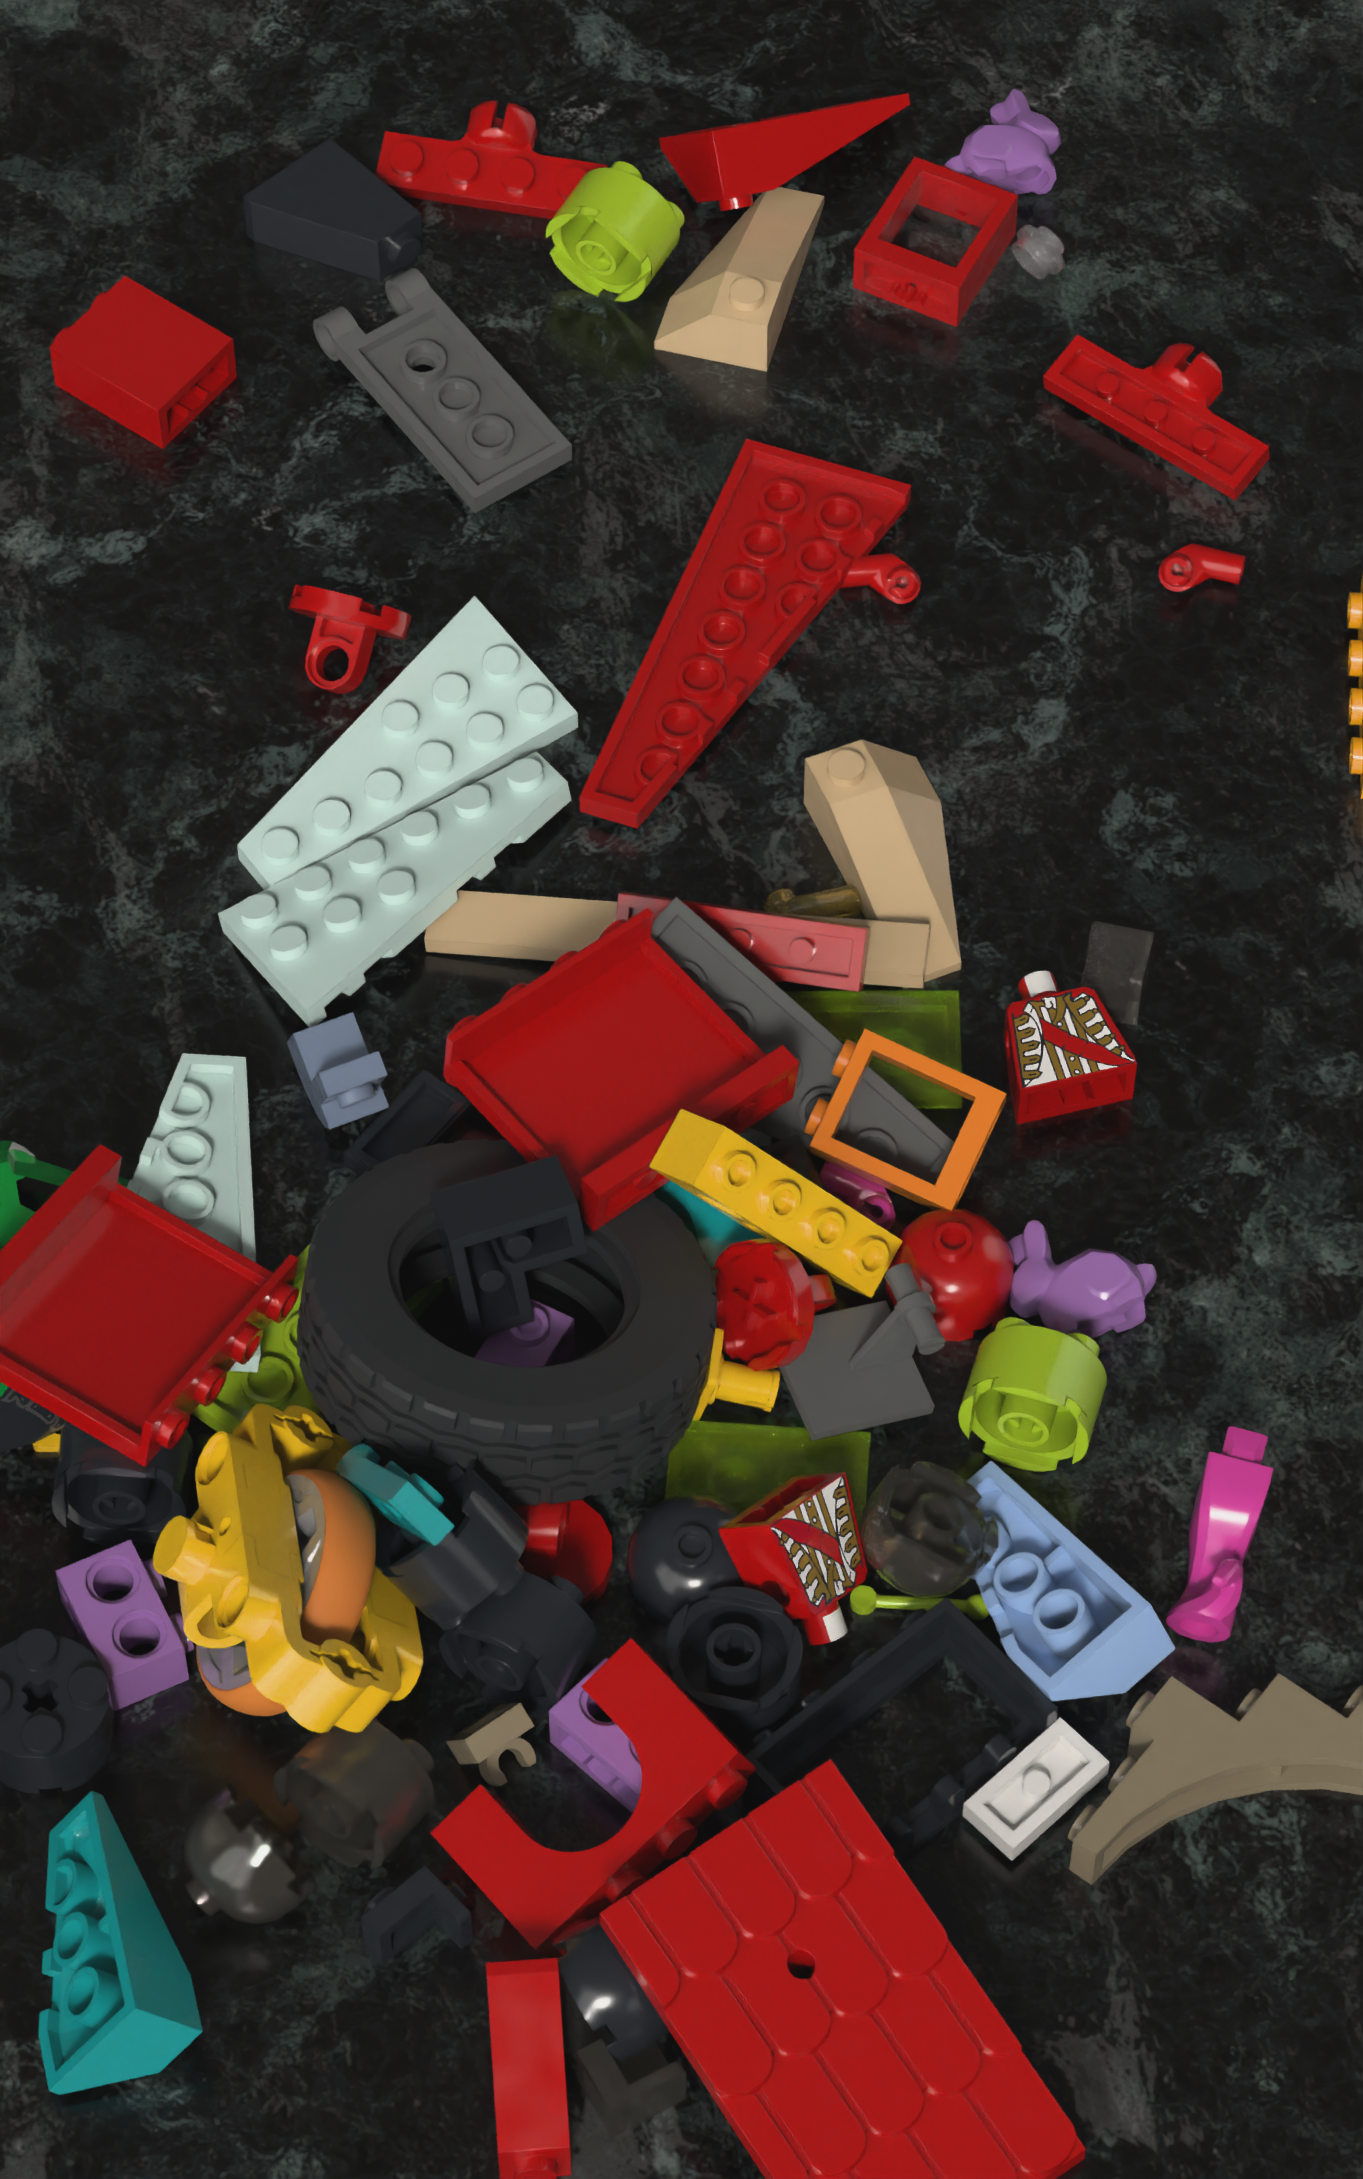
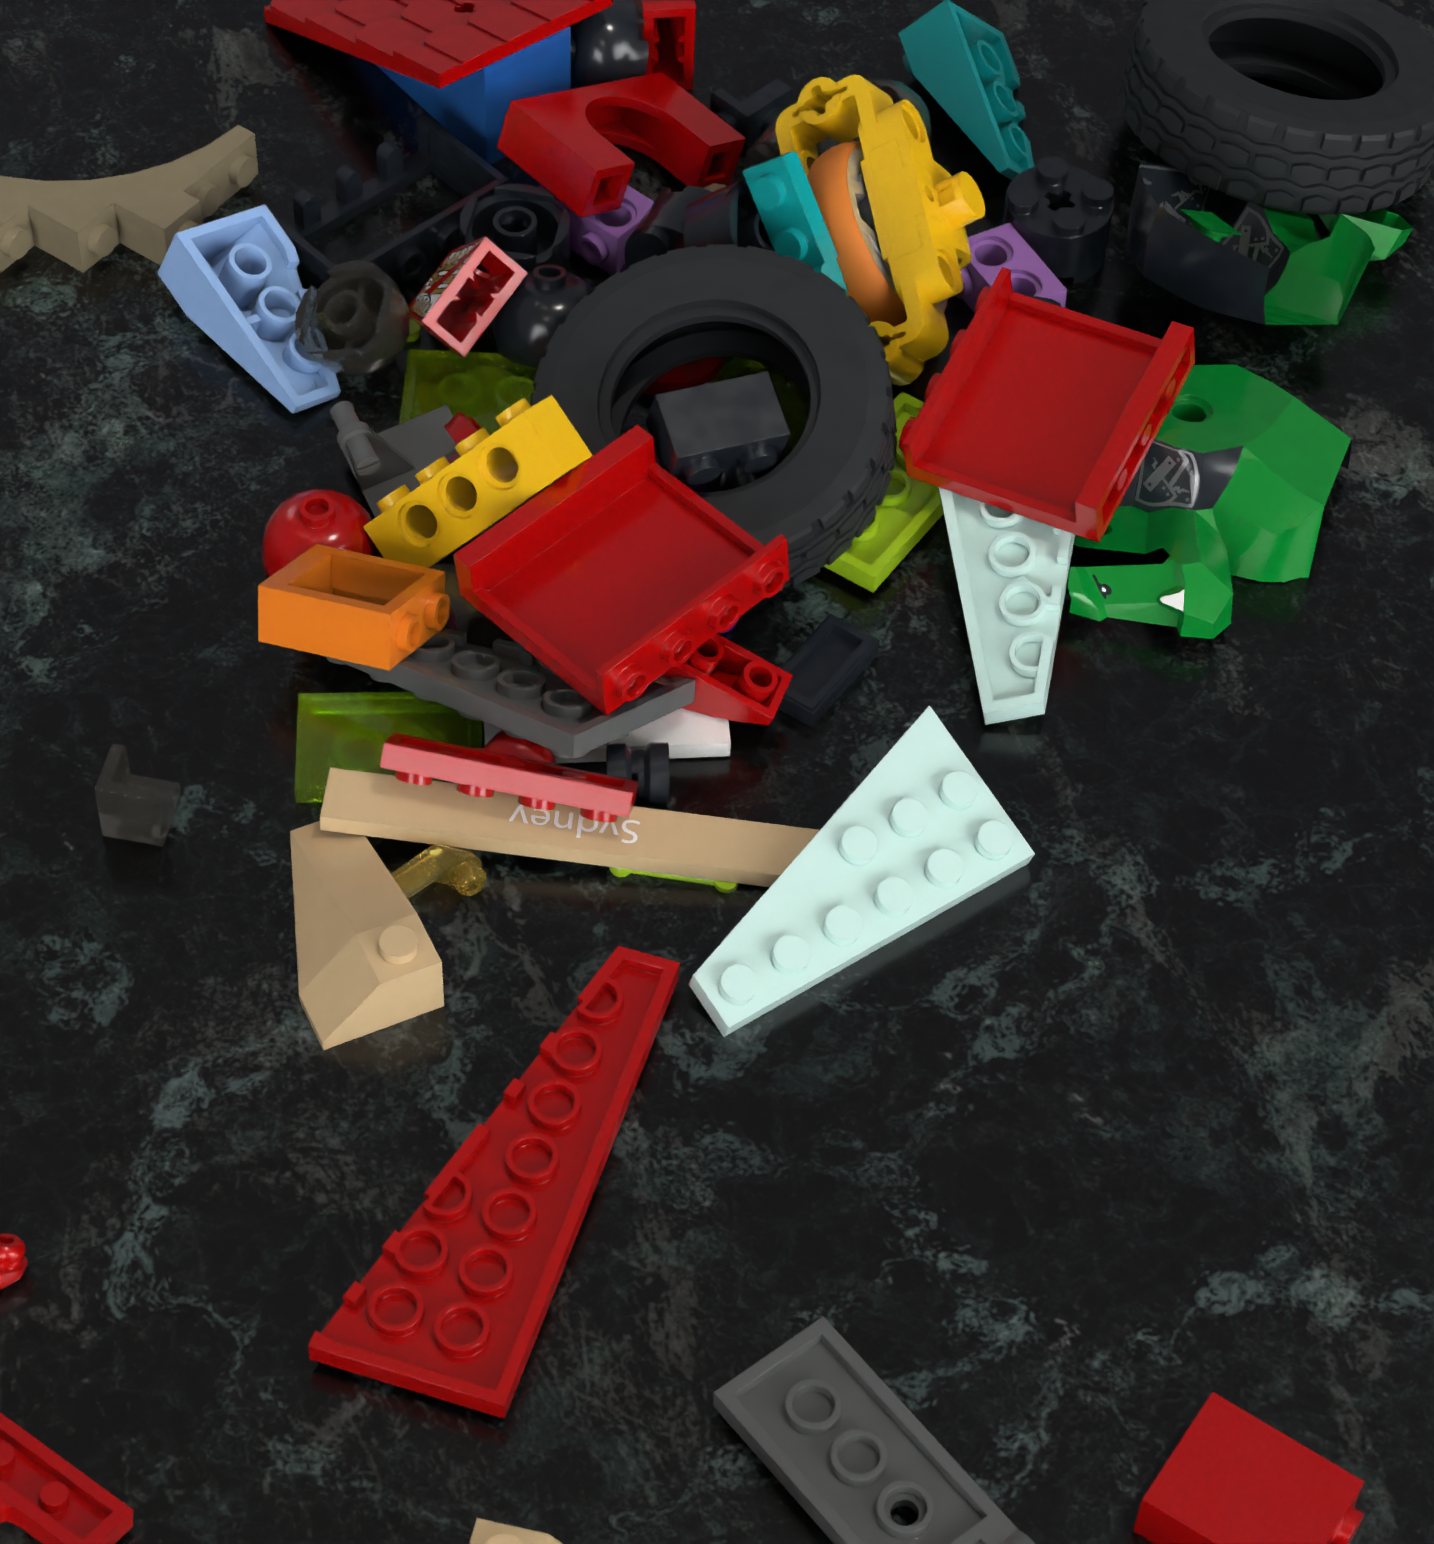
camera: 175 degrees right, 5 degrees down
light aqua wing [237,596,578,890] -> none
sand blue brick [287,1012,389,1129] -> none
red tile [288,584,412,694] -> none
red arm [840,553,921,604] -> none
lime brick [958,1317,1107,1472] -> none
white plate [962,1717,1110,1861] -> none
torso [1003,971,1137,1125] -> none
medium lavender animal [1007,1220,1157,1339] -> none
dark pink hips [1166,1427,1273,1643] -> none

